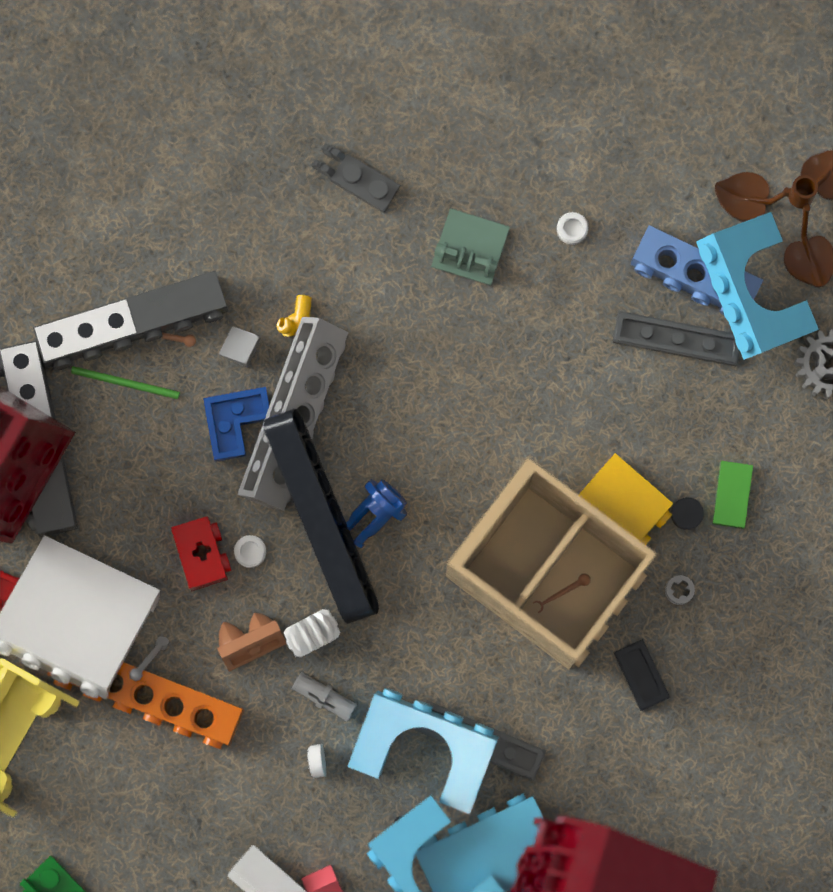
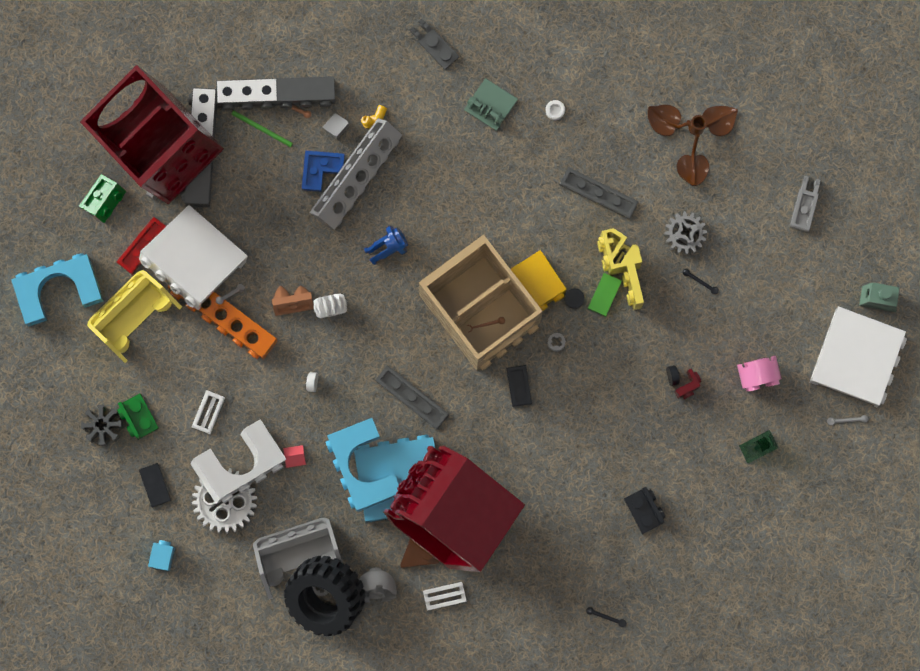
camera: 15 degrees right, 0 degrees up
red brick [171,516,232,591] -> none
white tile [234,535,266,568] -> none
black beam [264,408,379,624] -> none
light grey pin [291,672,357,722] -> none
medium azure arch [348,688,499,814] -> none
medium blue brick [630,225,763,315] -> none
medium azure arch [696,212,819,360] -> none
none -> white tile [192,390,225,435]
none -> light yellow piece [597,228,644,310]

